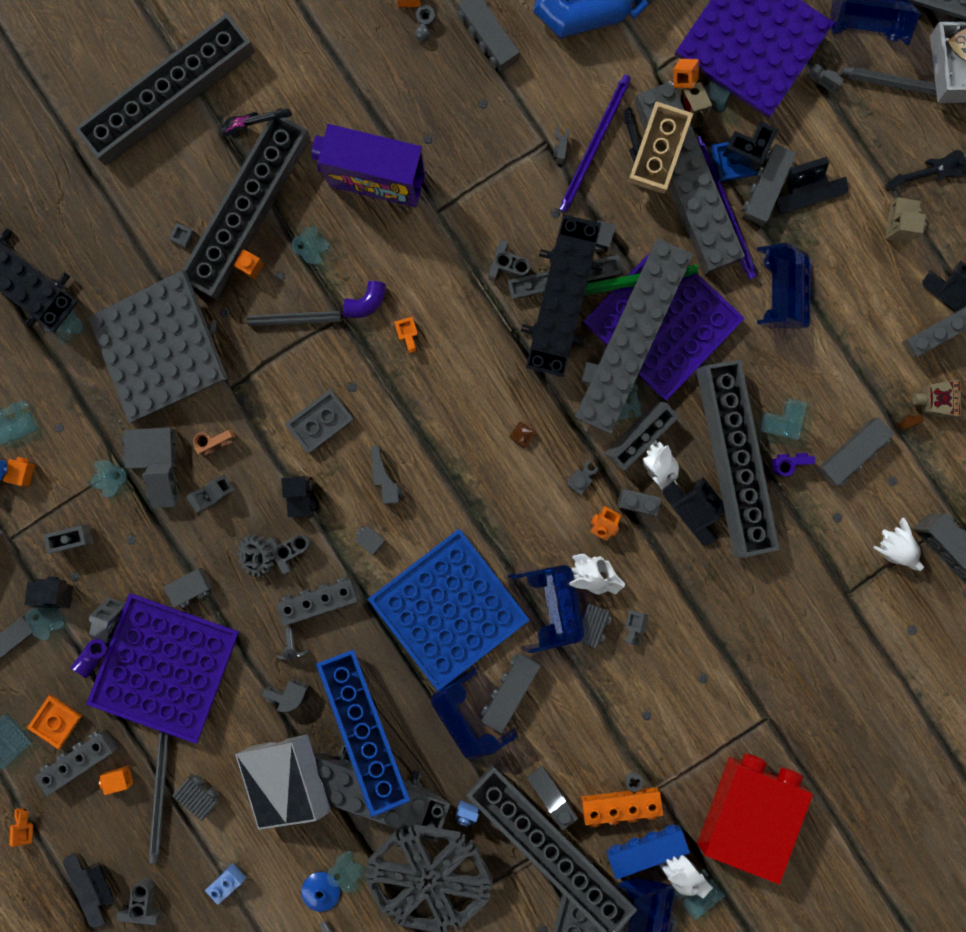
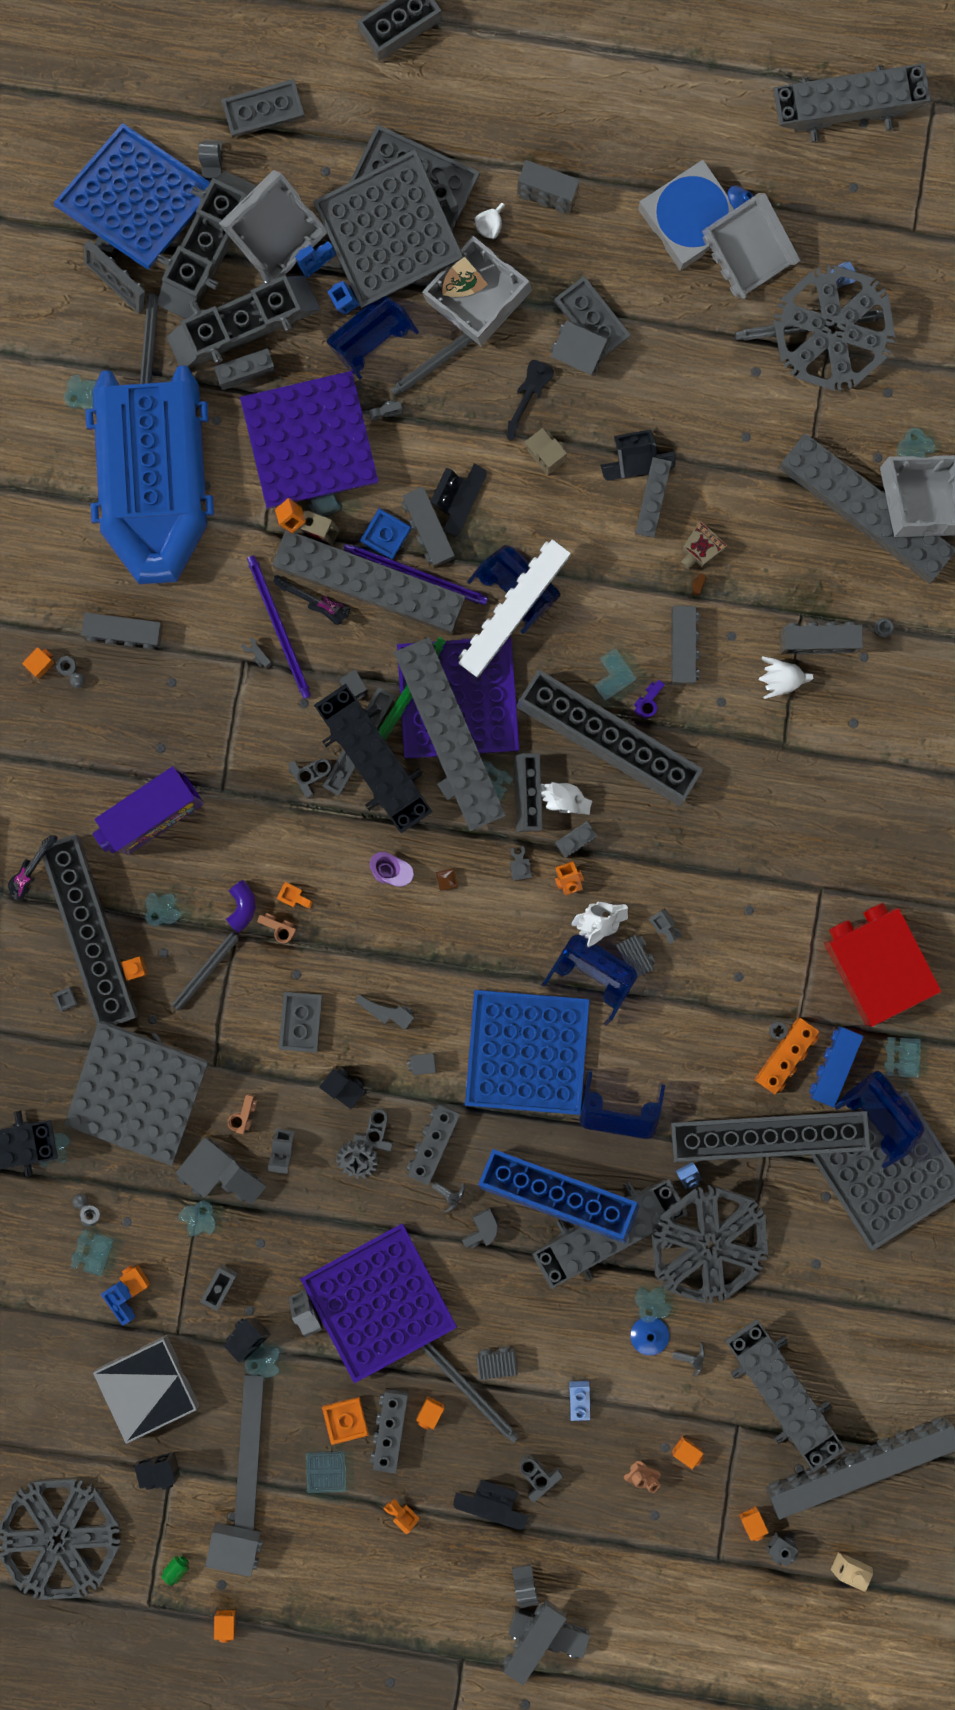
camera: 40 degrees left, 0 degrees up
dark purple cylinder [70,639,107,679] -> none
dark grey brick [163,568,213,609] -> none
light grey tile [235,734,331,830] -> none
dark grey brick [480,652,541,734] -> none
dark grey slope [526,765,578,830] -> none
tan brick [628,101,693,194] -> none
white piece [658,855,713,899] -> none
black plate [662,477,724,546] -> none
black brick [722,122,778,171] -> none
none -> dark grey plate [72,1194,100,1227]
none -> nougat plate [257,913,297,943]
none -> medium lavender piece [369,852,414,887]
none -> white brick [458,540,571,678]

